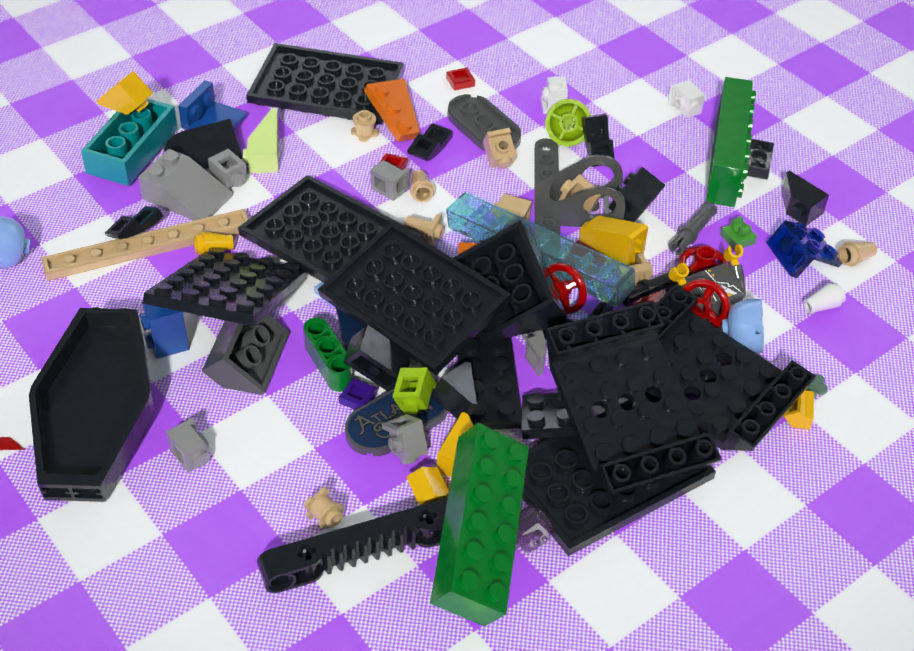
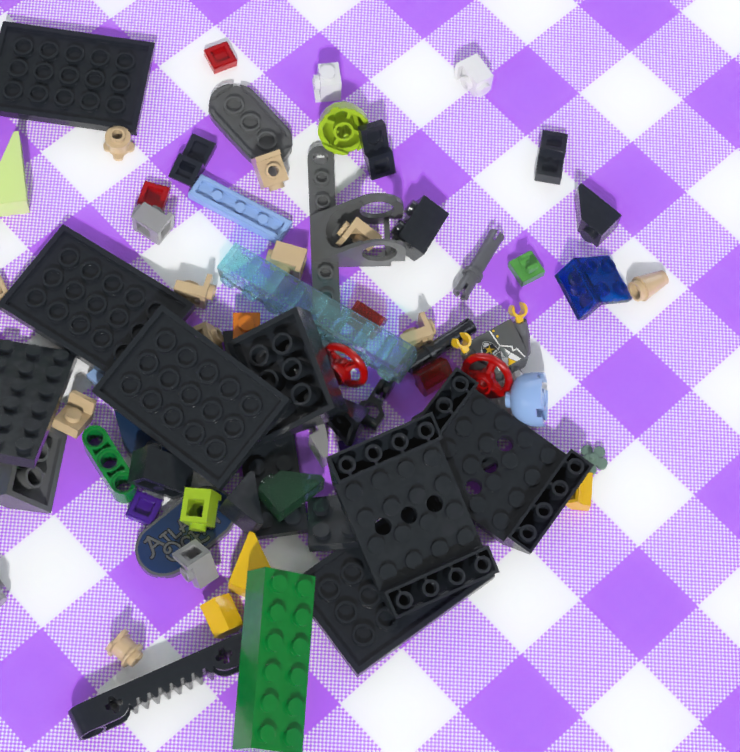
camera: 10 degrees left, 20 degrees up
orange wing [364,79,420,142] -> none
tan cone [410,170,435,203] -> none
clear purple head [515,507,552,553] -> none
yellow slope [579,215,649,272] -> none
red piece [678,246,730,275] -> none
green brick [705,77,756,207] -> none
white cone [803,283,846,314] -> none
none -> tan bracket [52,389,97,439]
none -> light blue tile [188,174,292,244]
none -> clear green slope [258,471,325,522]

